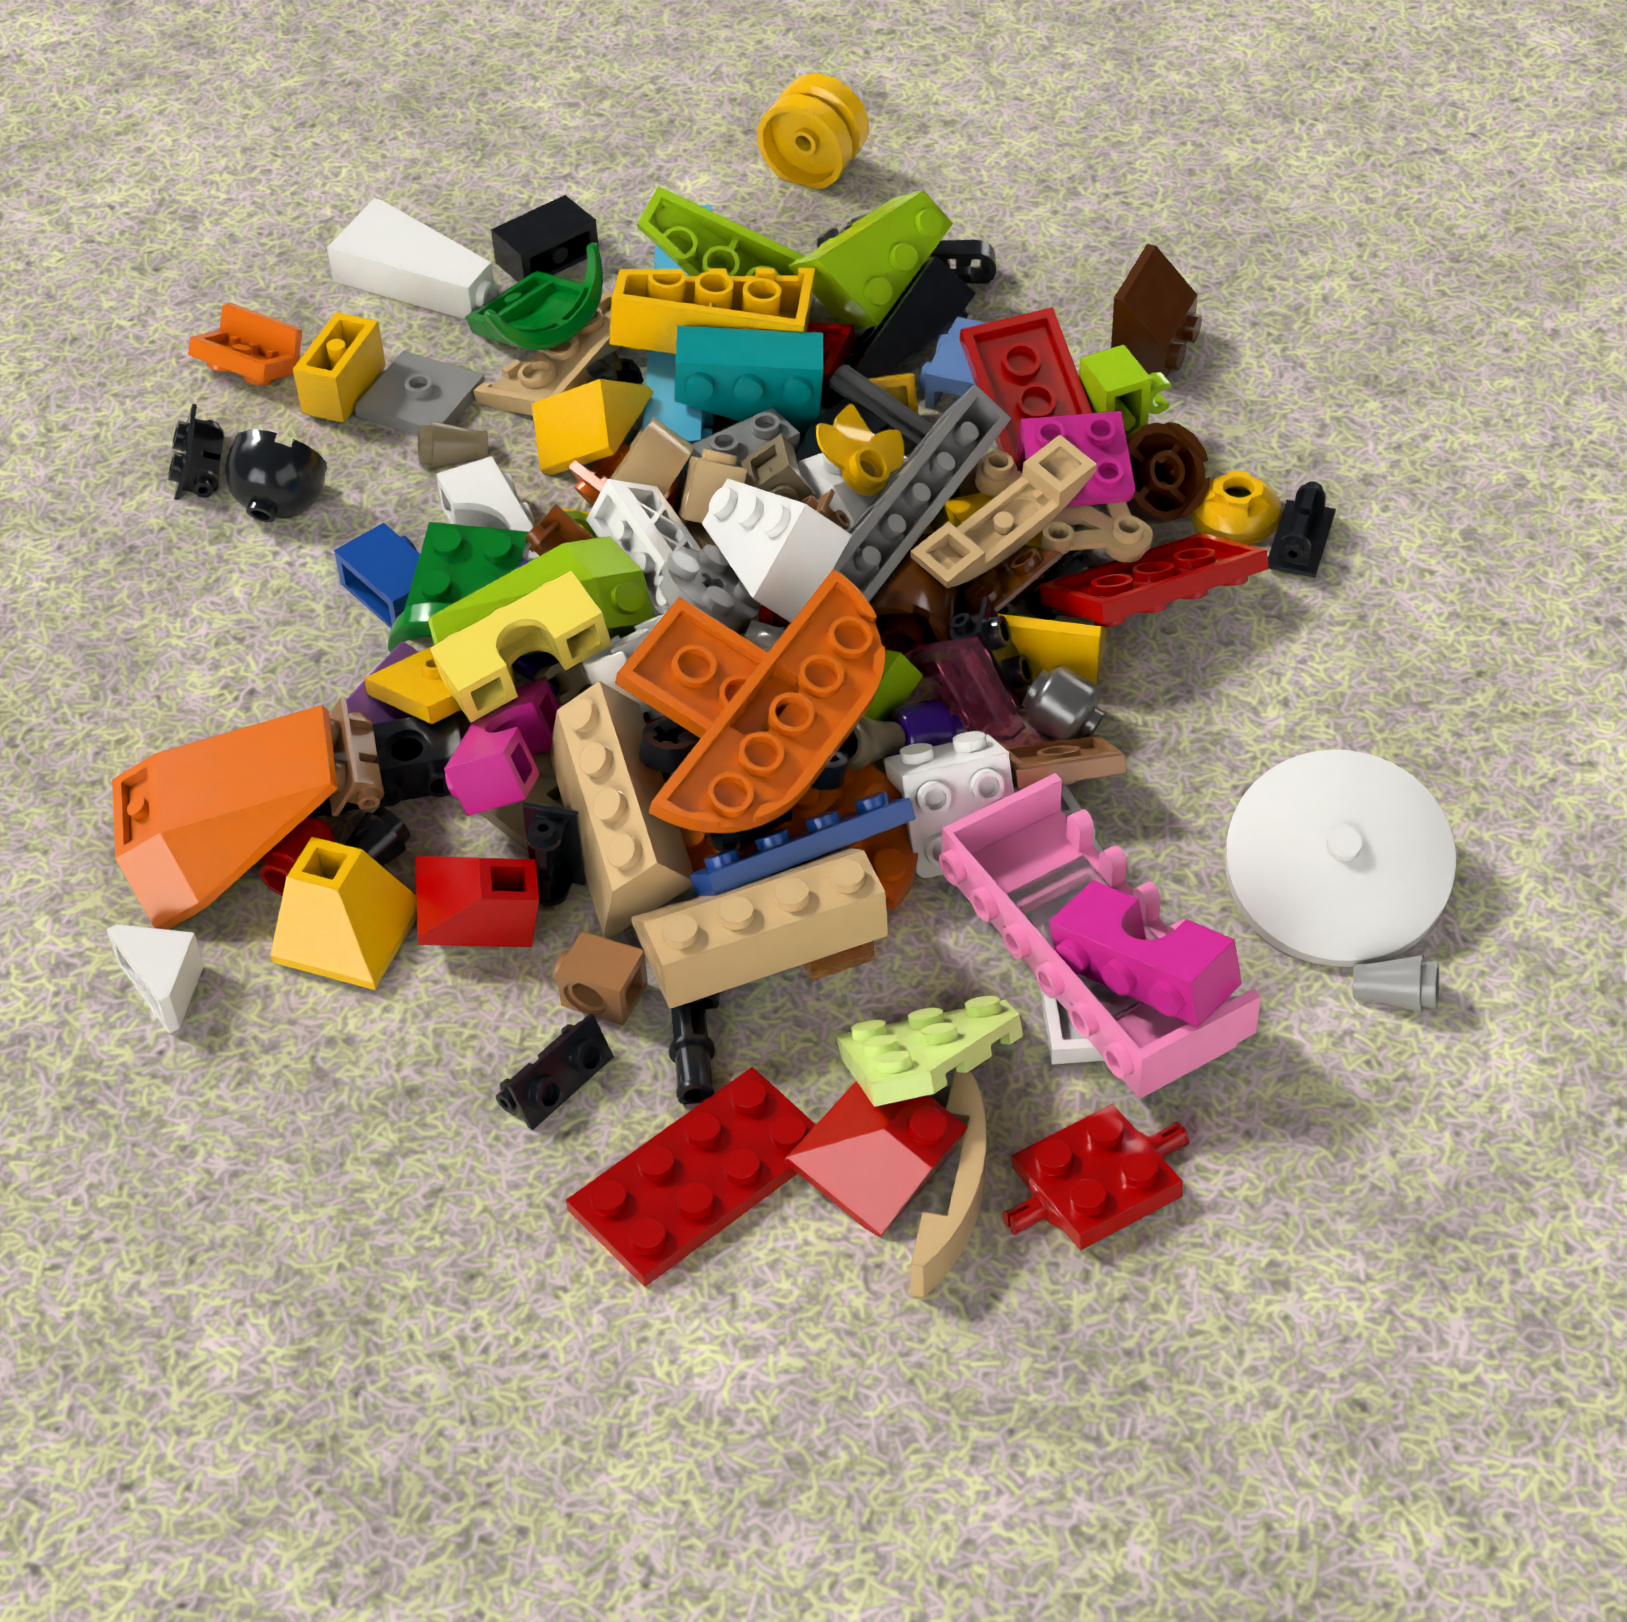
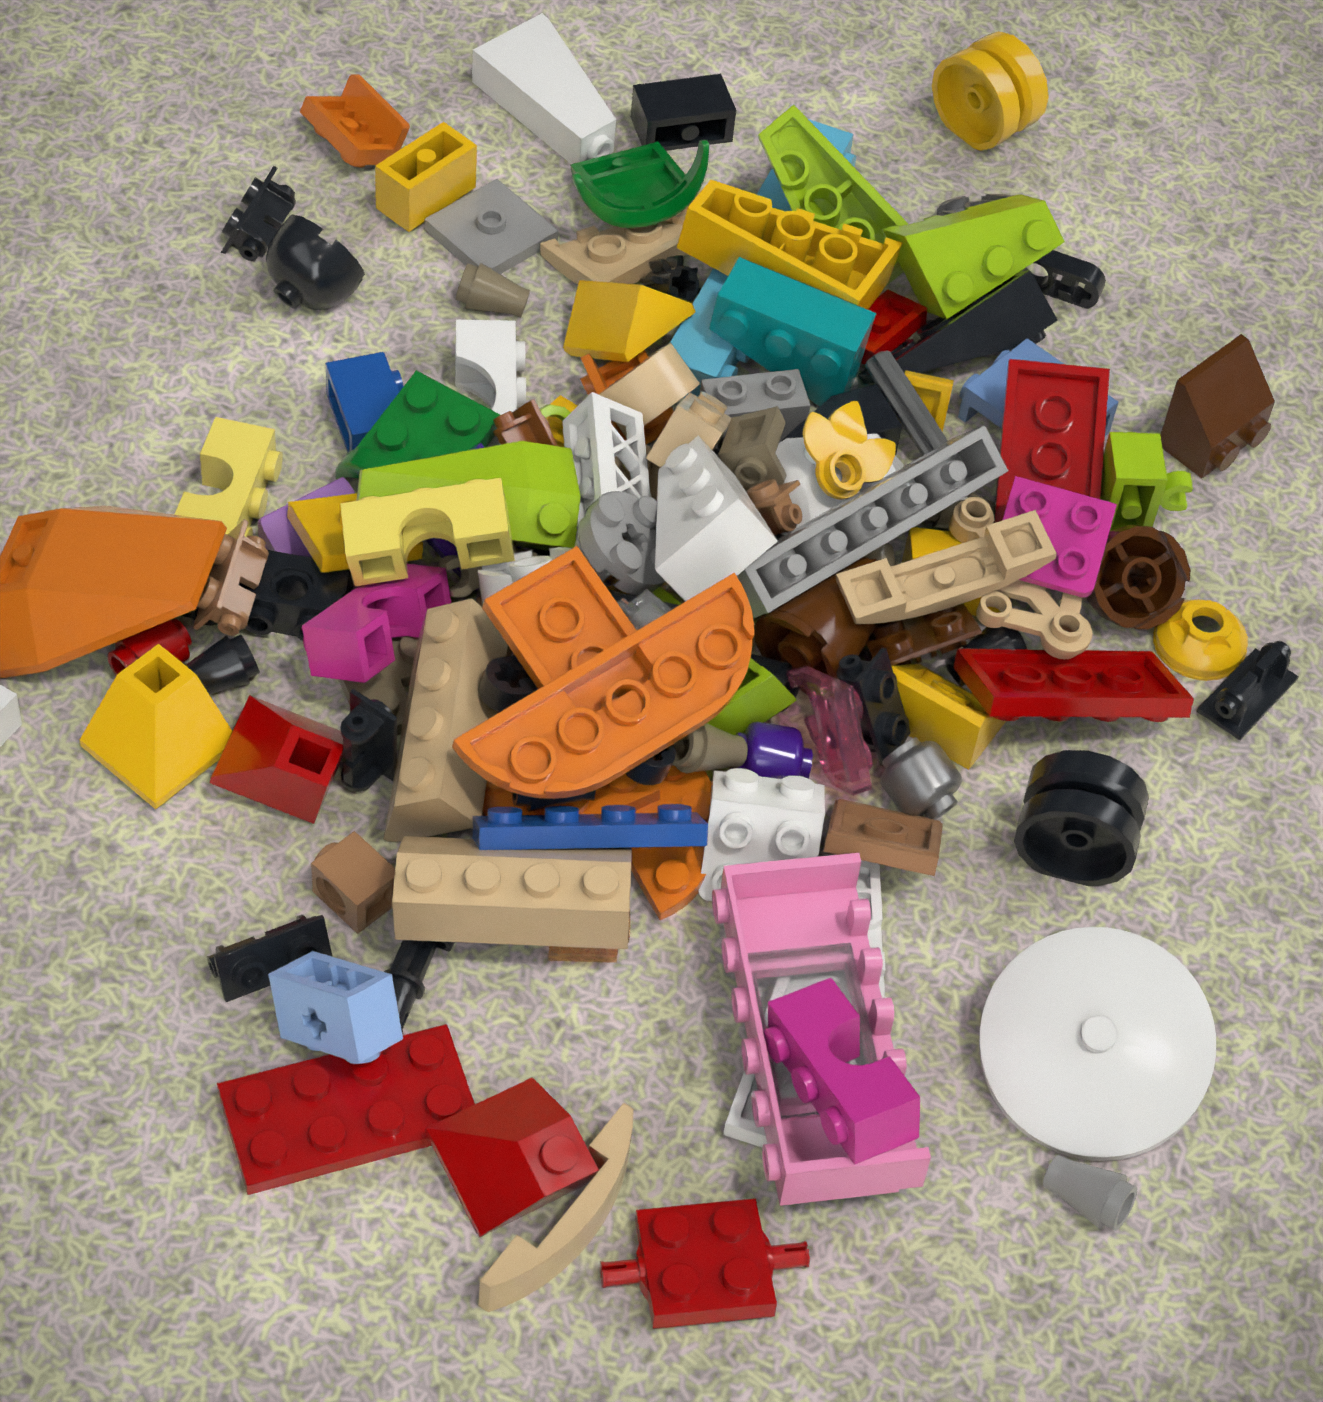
camera: 15 degrees right, 5 degrees up
yellowish green plate [836,996,1023,1107] -> none
none -> light yellow arch [174,417,283,537]
none -> light blue brick [268,951,403,1064]
none -> black wheel [1014,750,1149,887]

